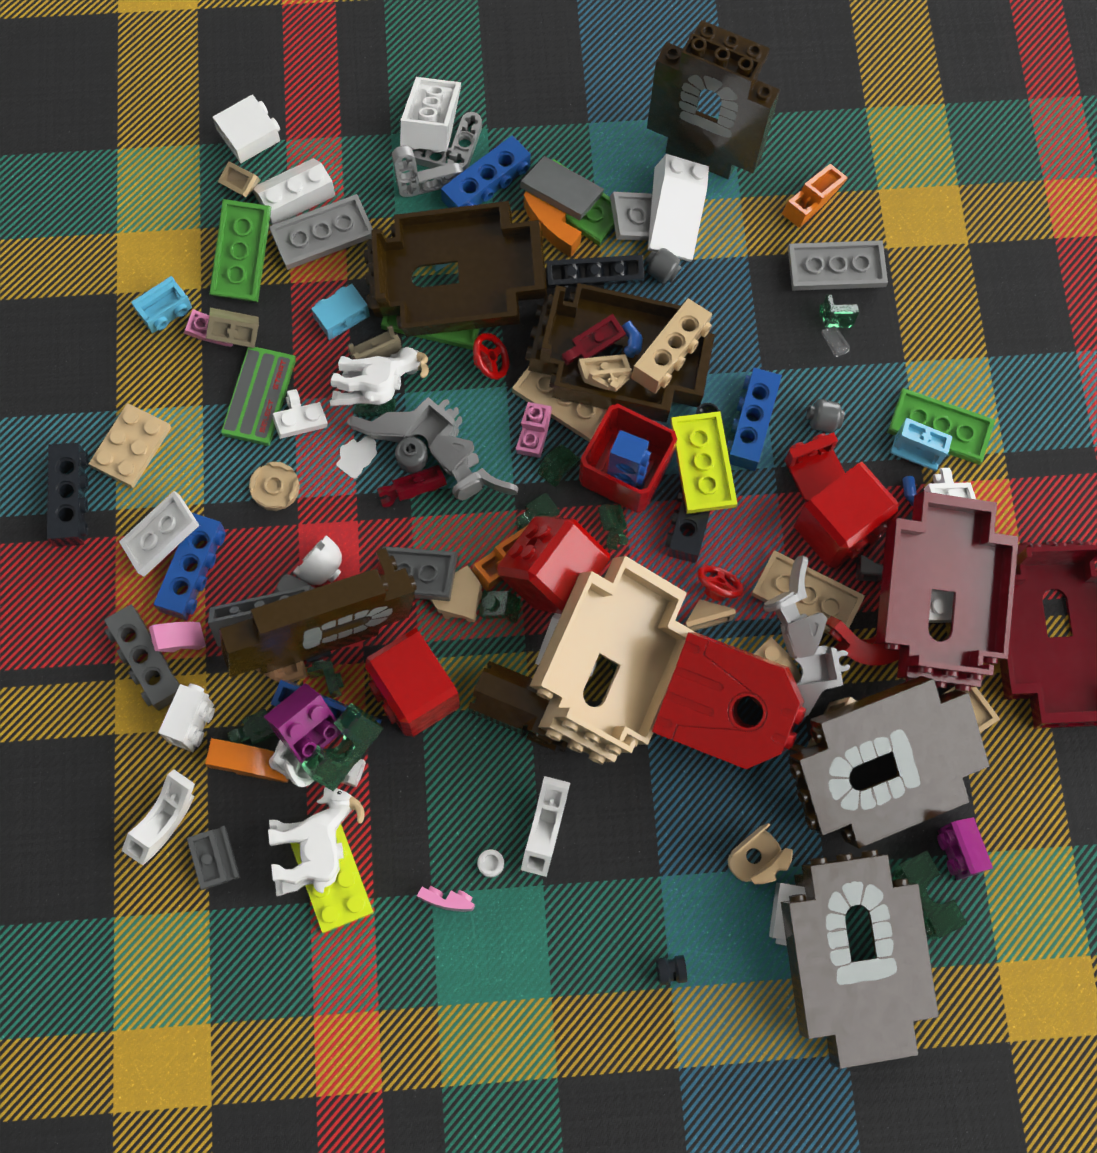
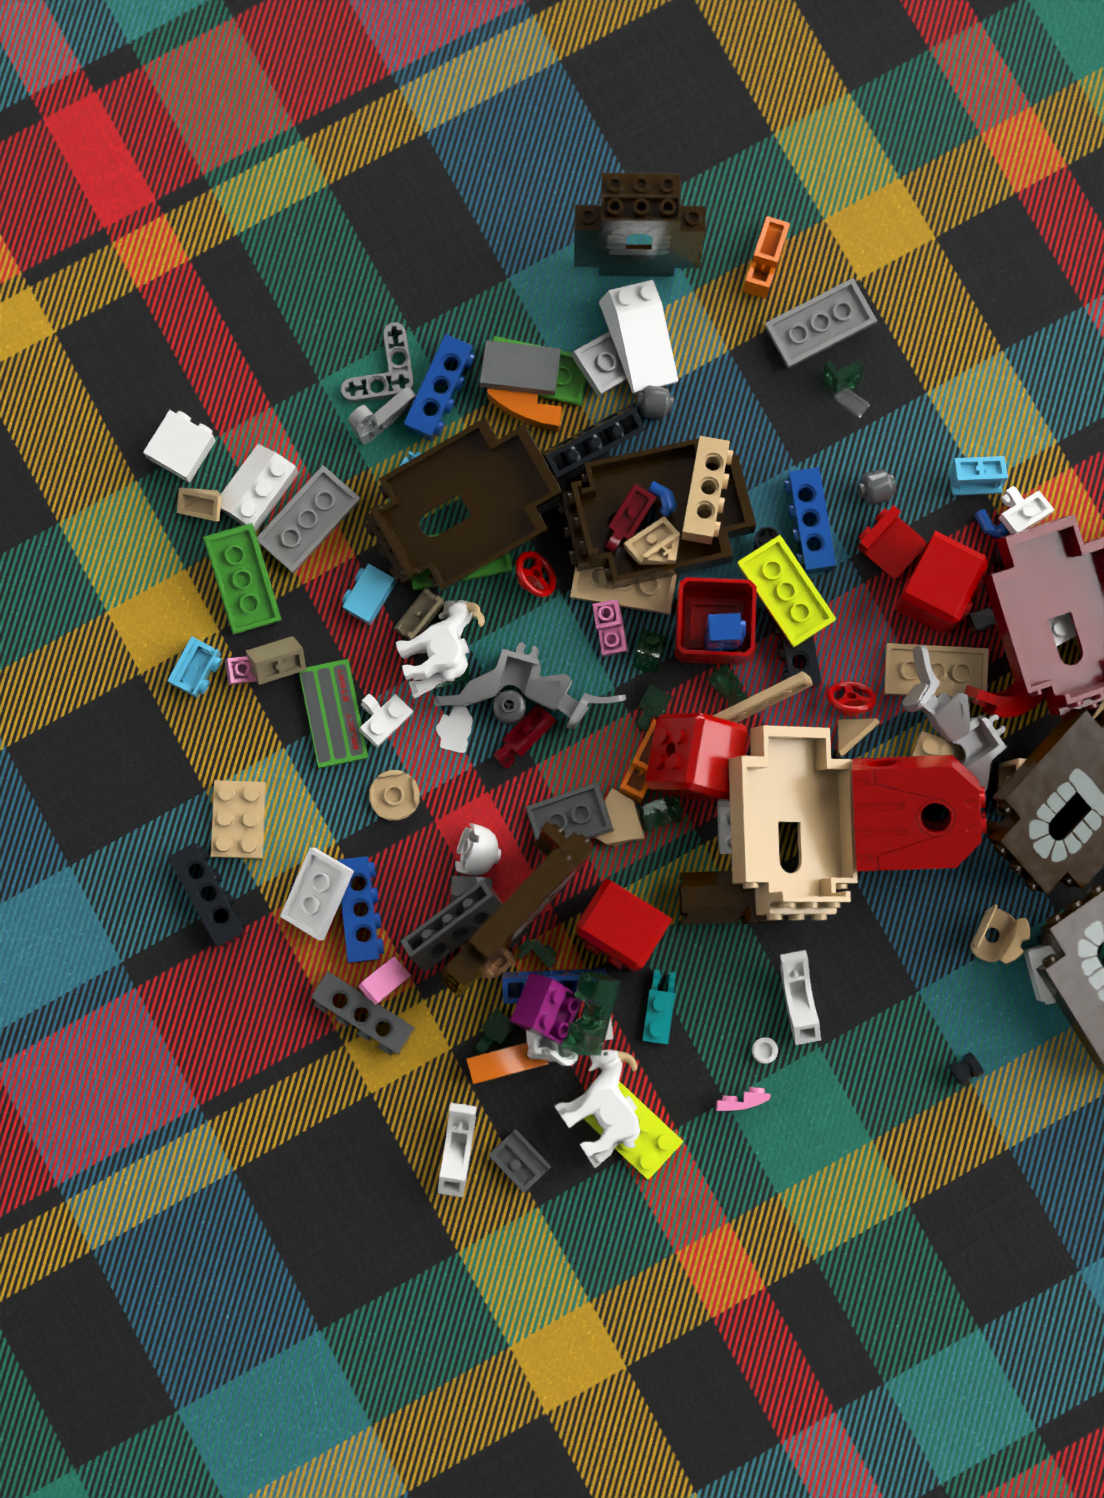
camera: 20 degrees left, 10 degrees up
white brick [158,683,215,752] -> none
white slope [400,77,461,152] -> none
bright green tile [887,388,995,465] -> none
none -> teal hinge [642,969,676,1045]
none -> tan tile [713,671,813,723]

